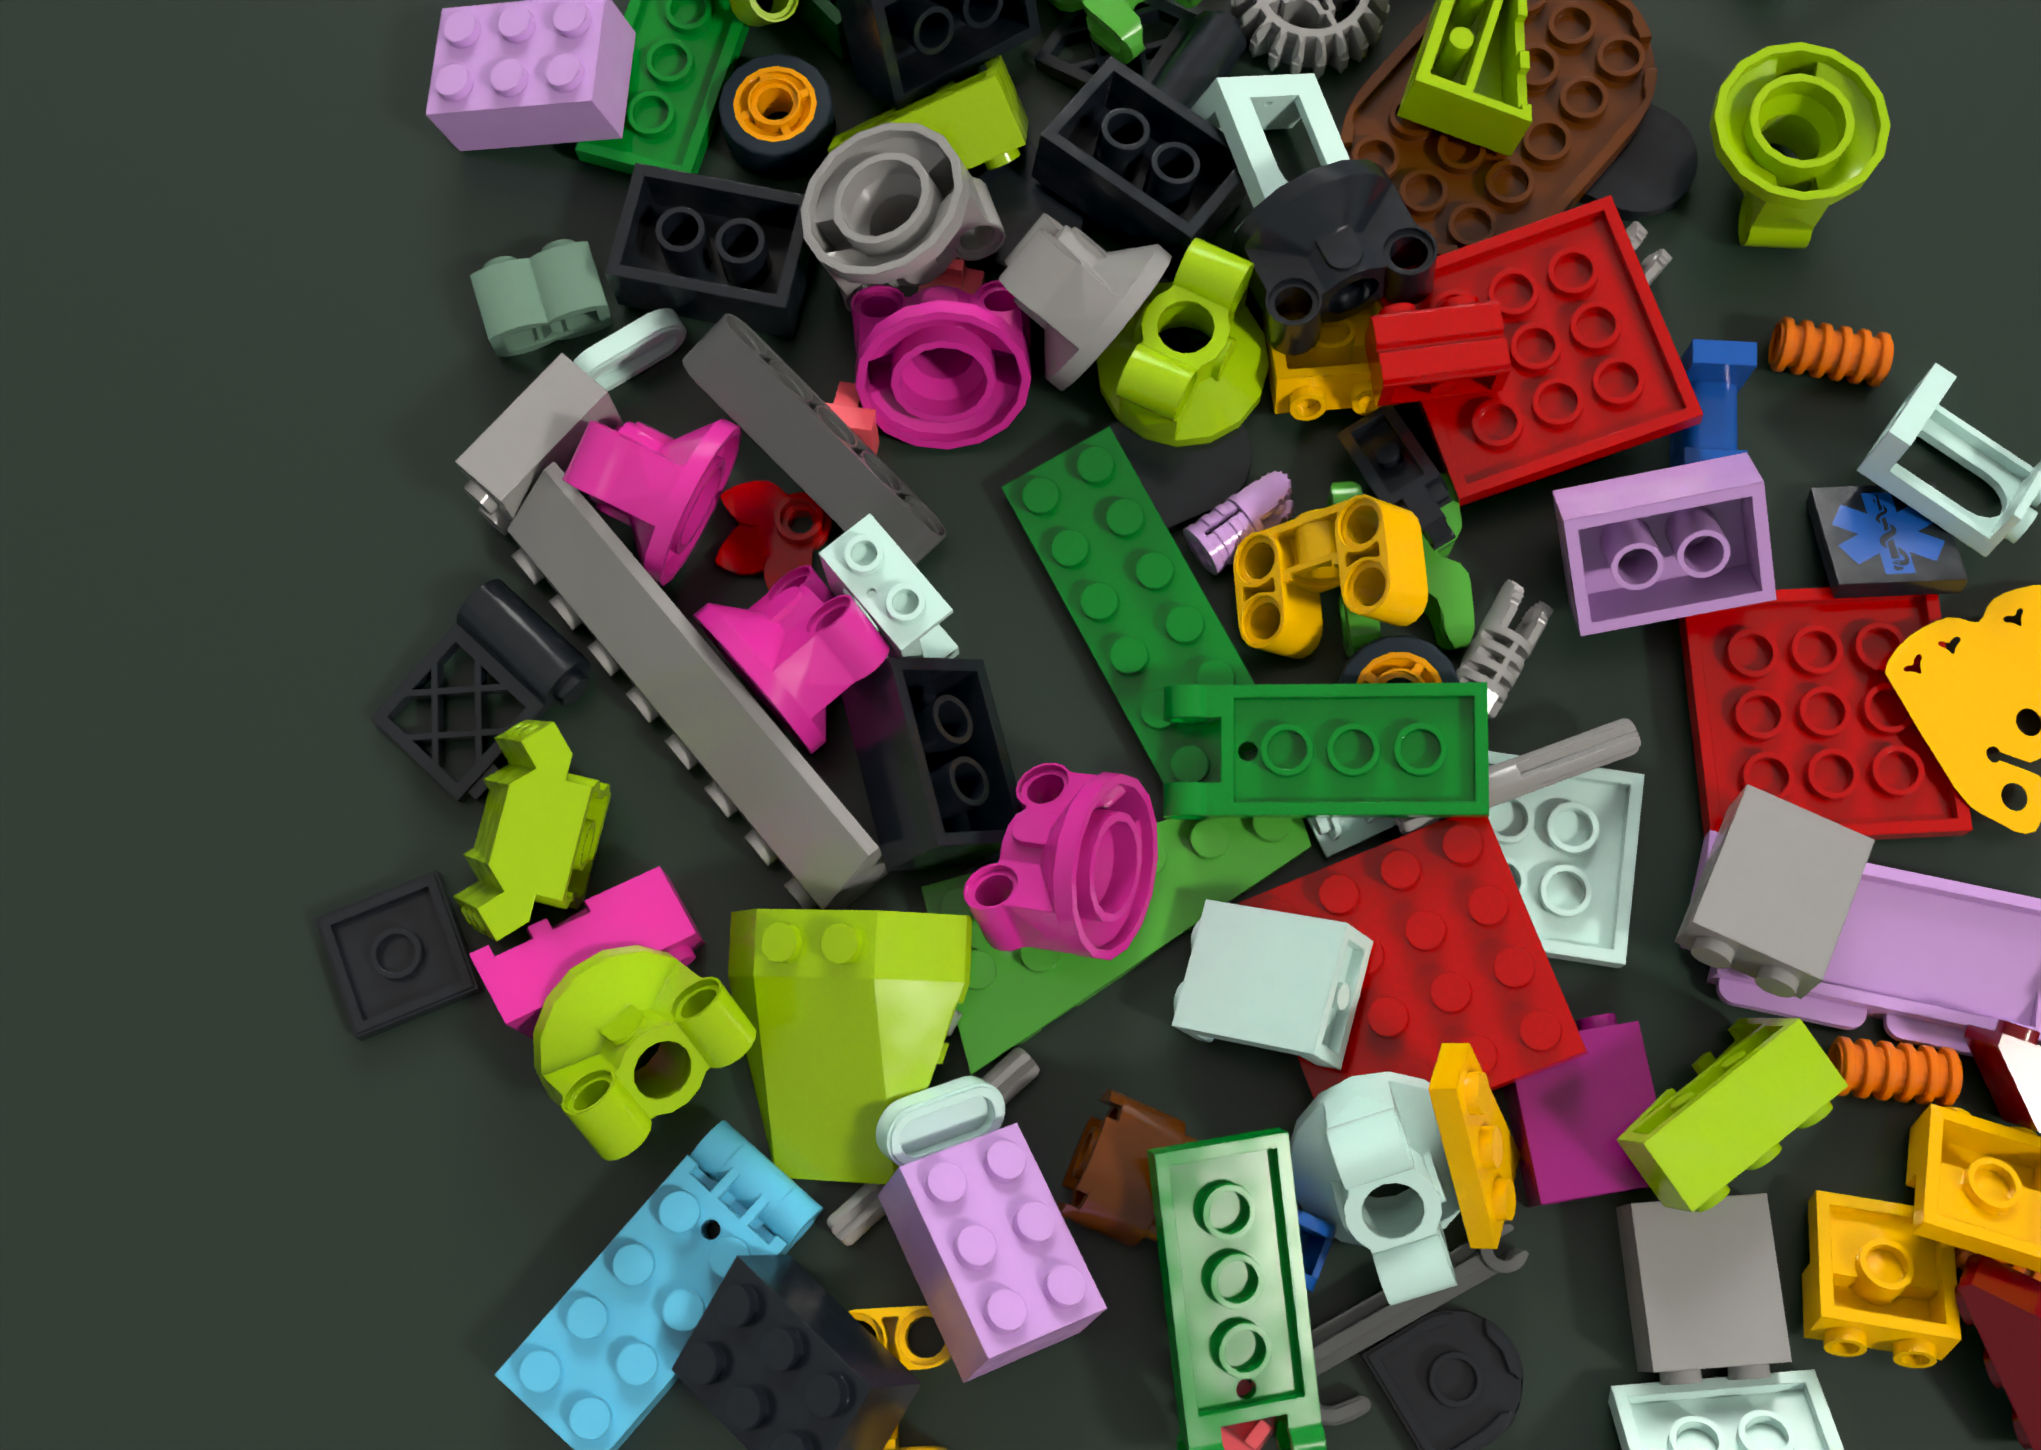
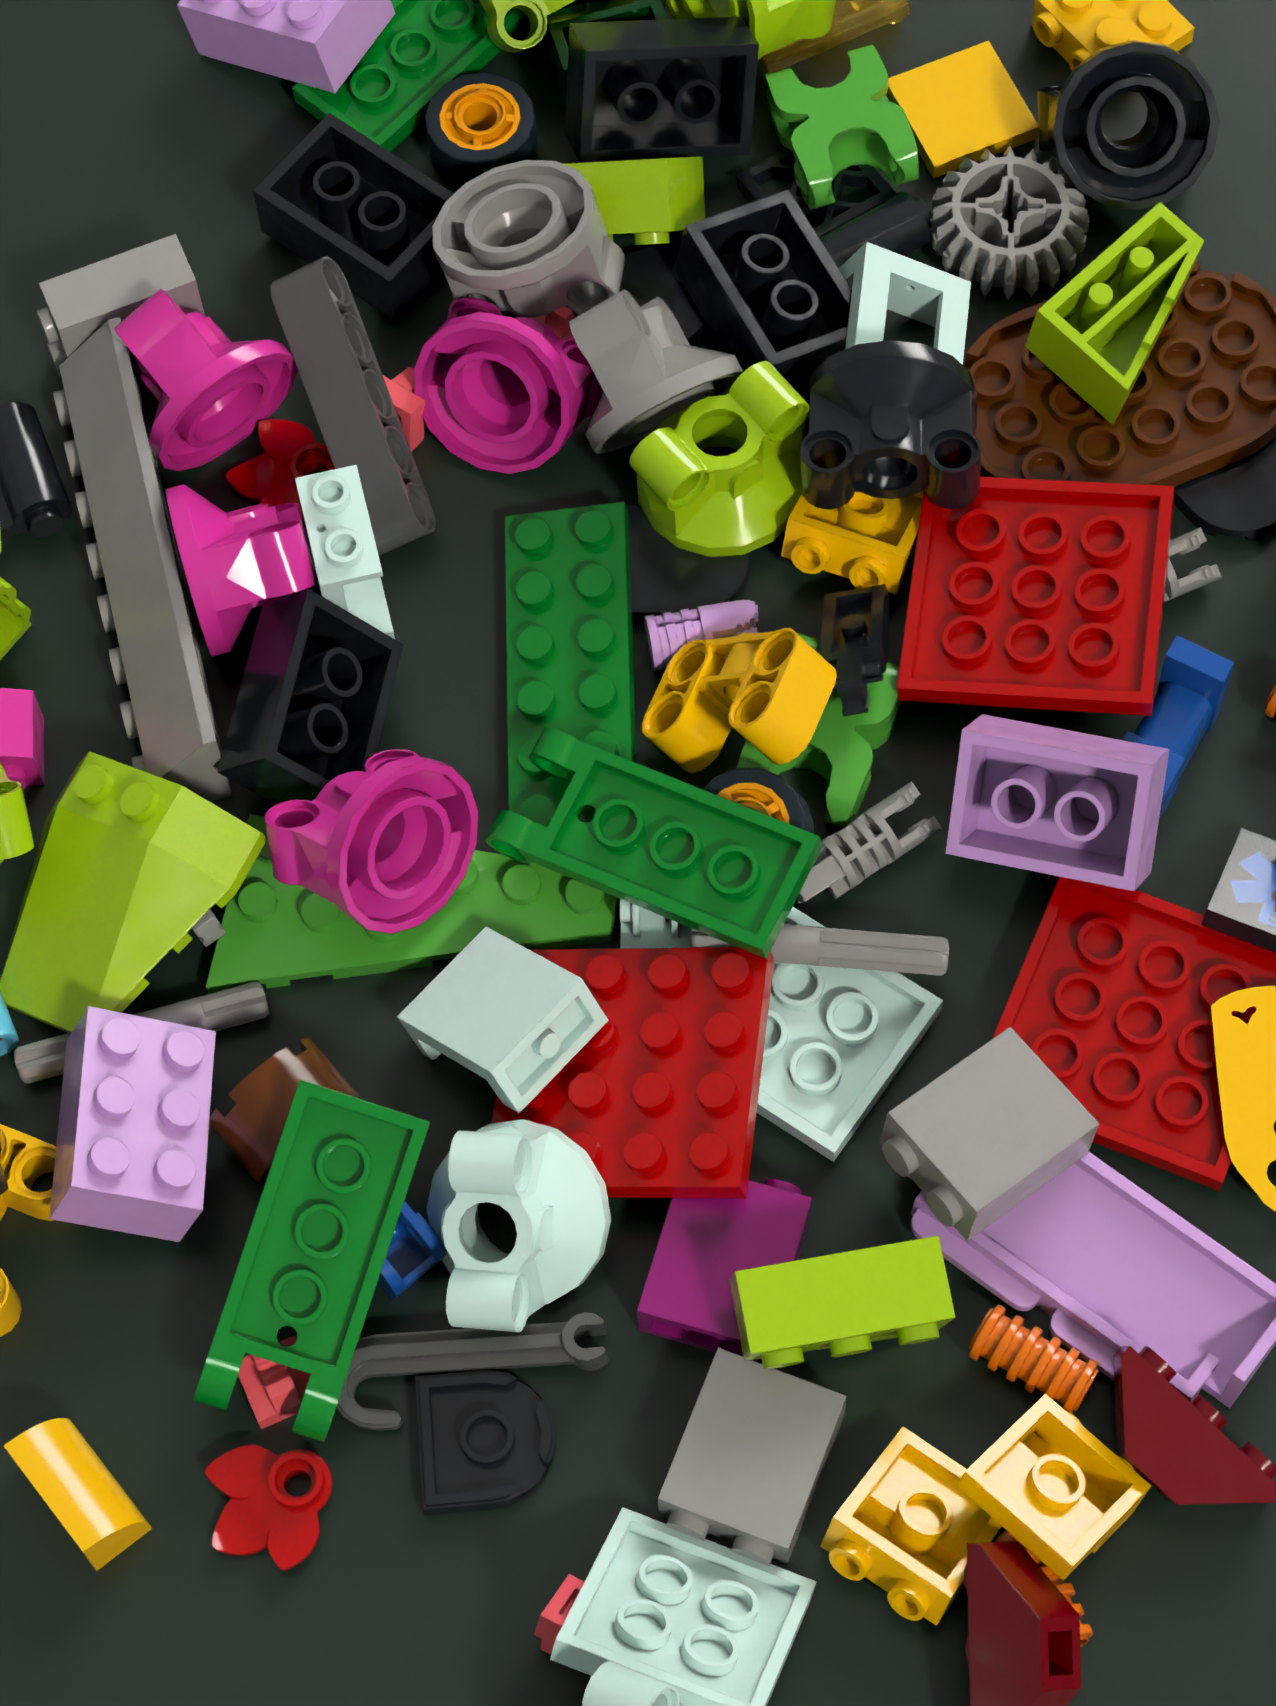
camera: 25 degrees right, 10 degrees down
sand green brick [470,239,614,357] -> none
light aqua tile [573,308,686,391] -> none
light aqua tile [876,1076,1005,1166] -> none
red brick [1364,295,1511,407] -> none
yellow wing [1428,1043,1520,1249] -> none

